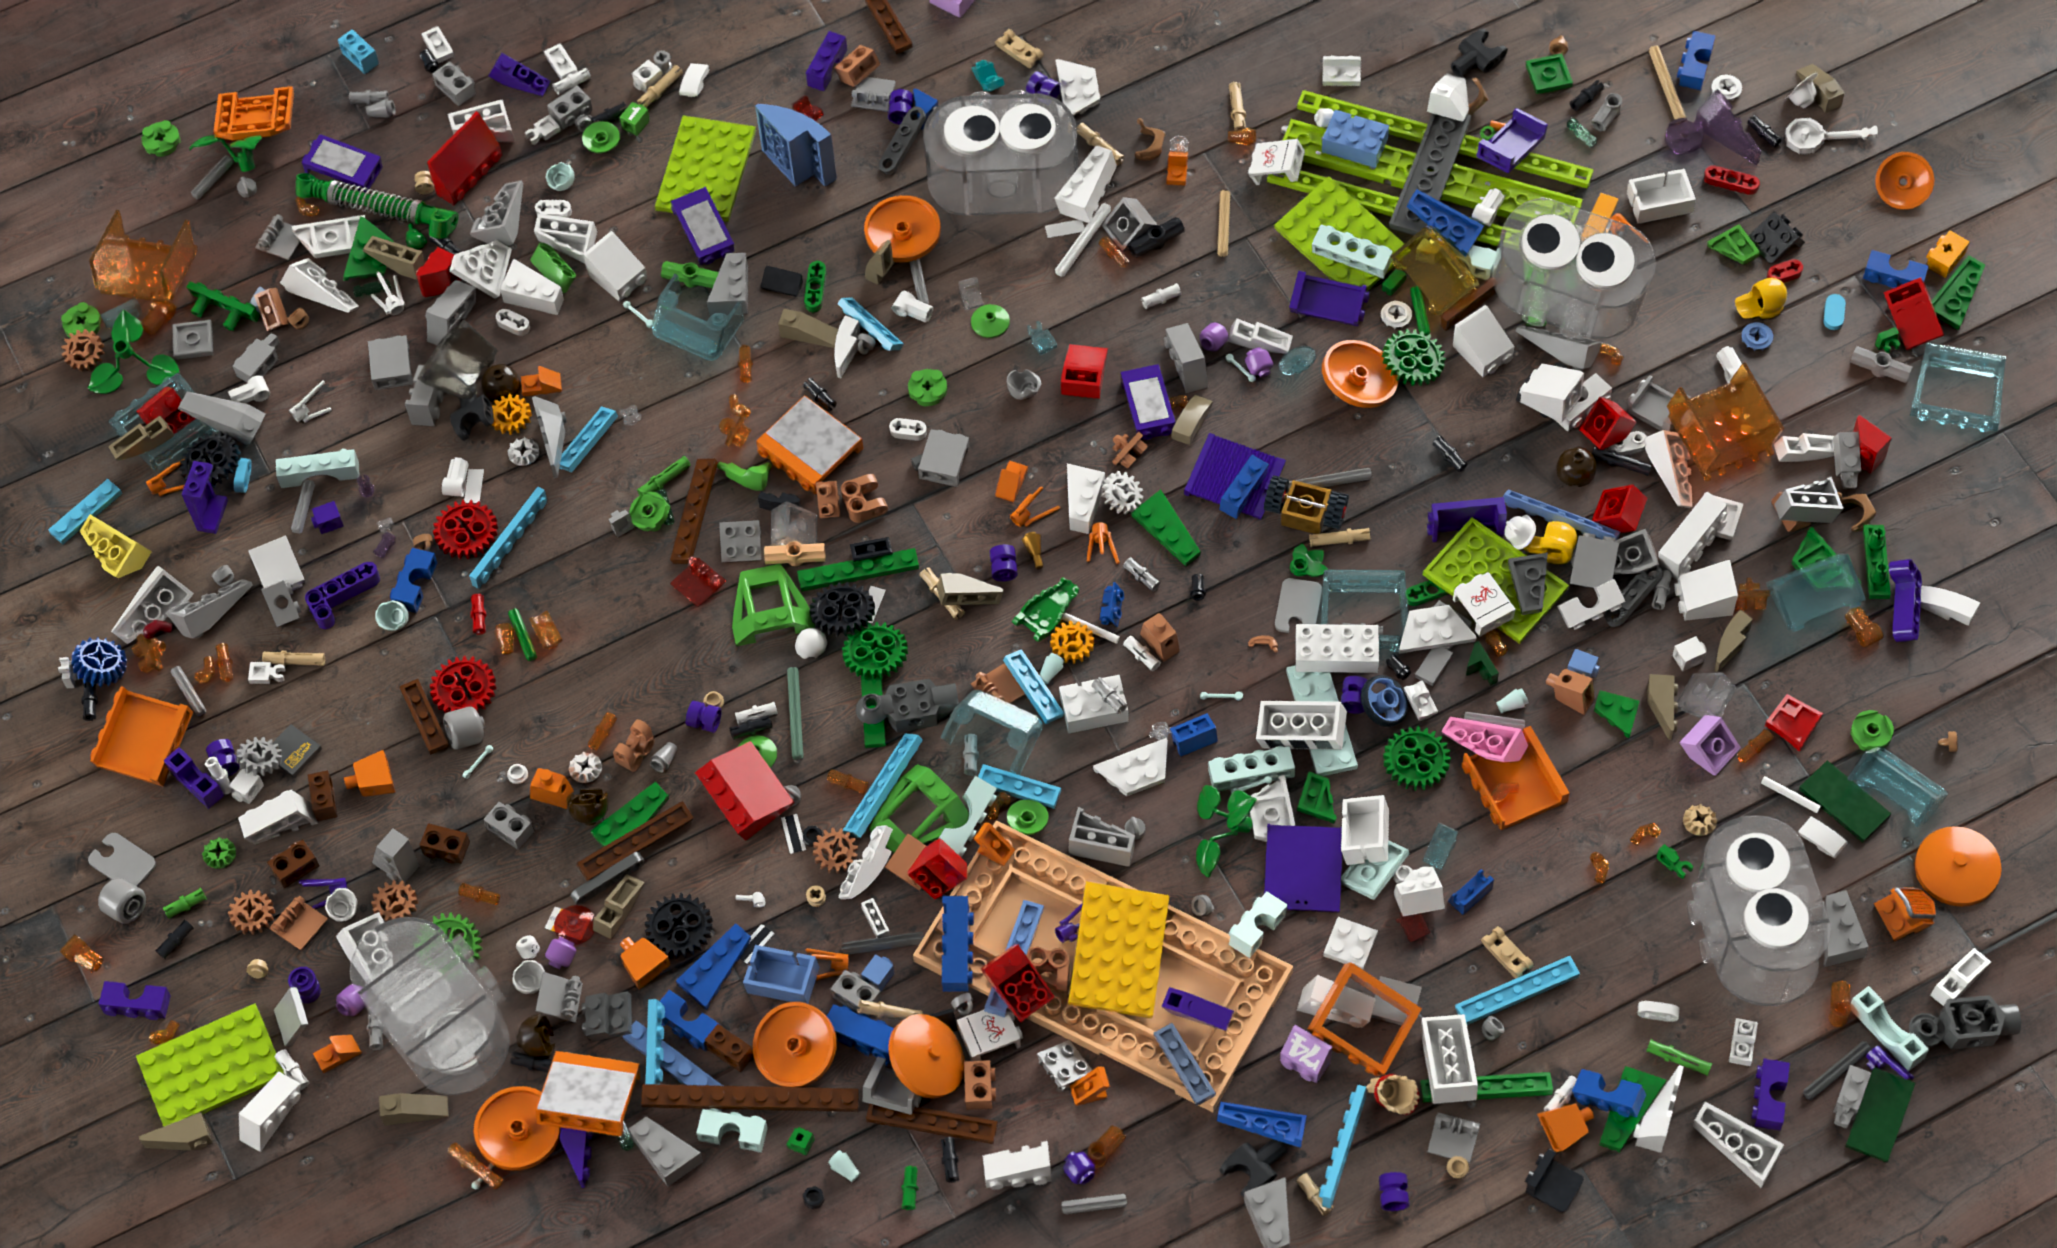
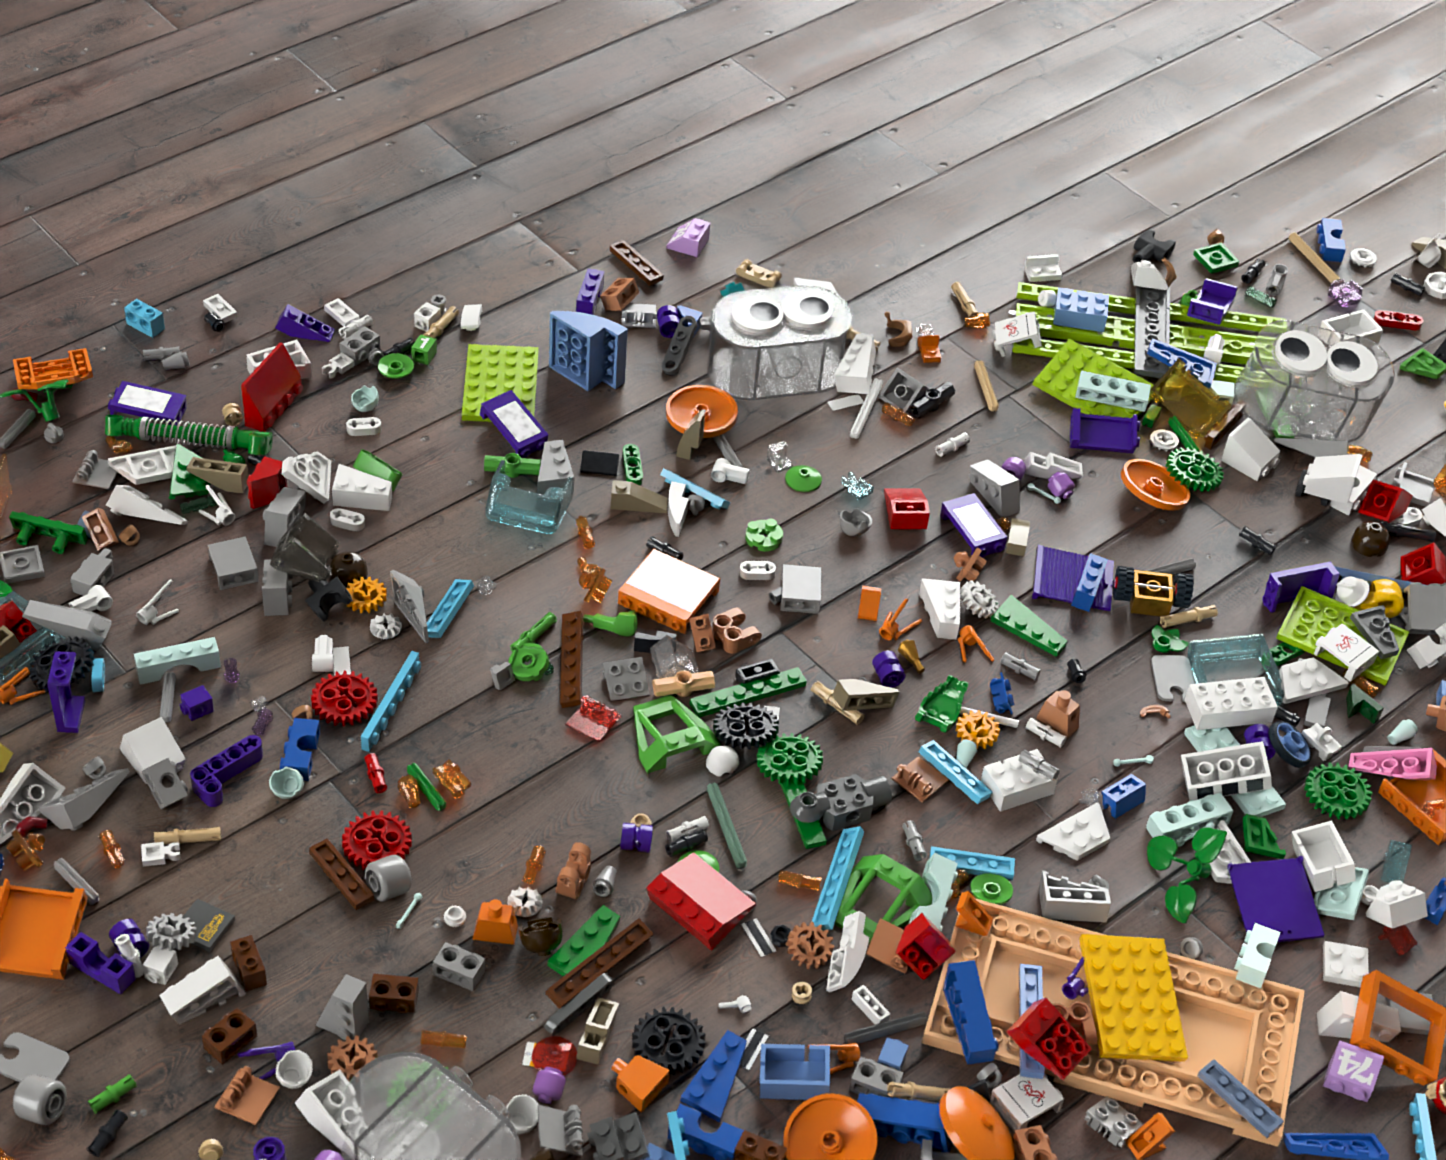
camera: 20 degrees left, 15 degrees down
clear orange arm [194,656,215,684] -> none
bright green gear [202,837,236,869] -> none
nougat gear [228,890,275,935] -> none
orange torso [344,750,395,797] -> none
light grey brick [432,61,476,106] -> none
light grey wedge [470,180,523,246] -> none
white piece [516,935,540,959] -> none
orange slope [521,366,562,397] -> none
white wedge [534,214,597,264] -> none
white slope [583,231,647,302] -> none
light aqua hinge [623,301,654,328] -> none
clear light blue windscreen [940,690,1043,775] -> none
dark purple slope [1162,987,1234,1031] -> none
clear light blue dish [1279,346,1316,375] -> none
clear purple wedge [1695,89,1761,165] -> none

